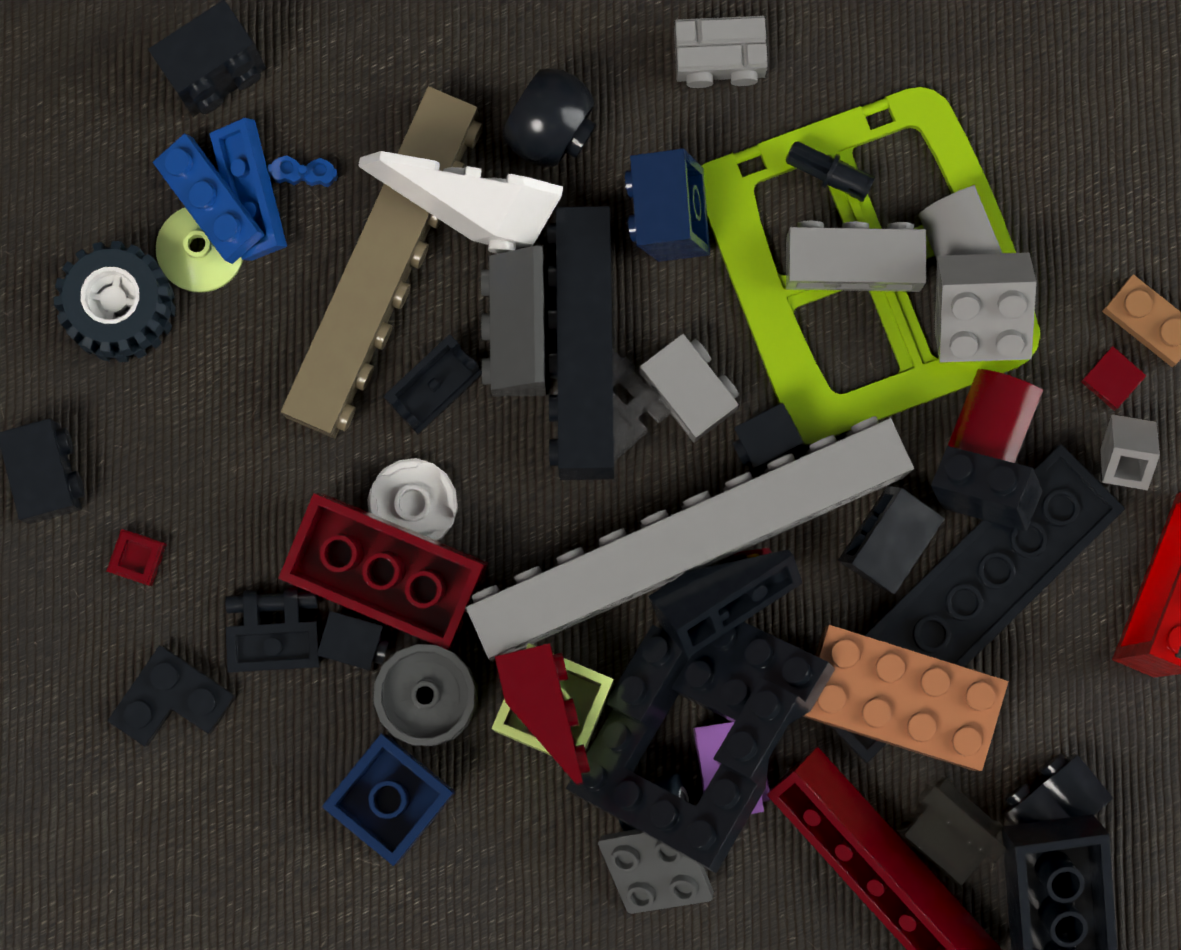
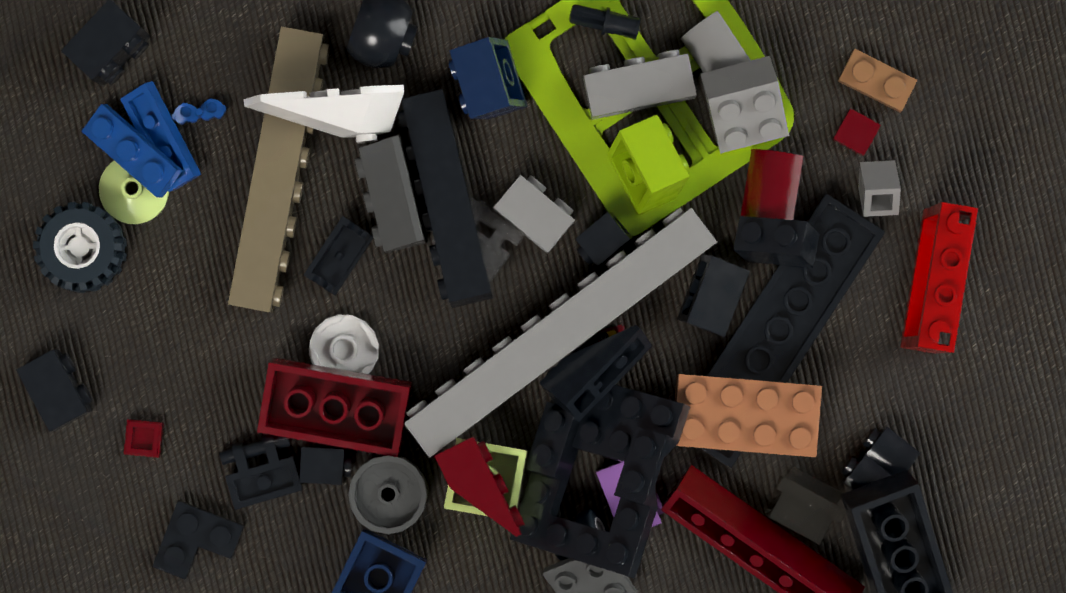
camera: 15 degrees left, 5 degrees up
none -> lime brick [607,115,690,215]

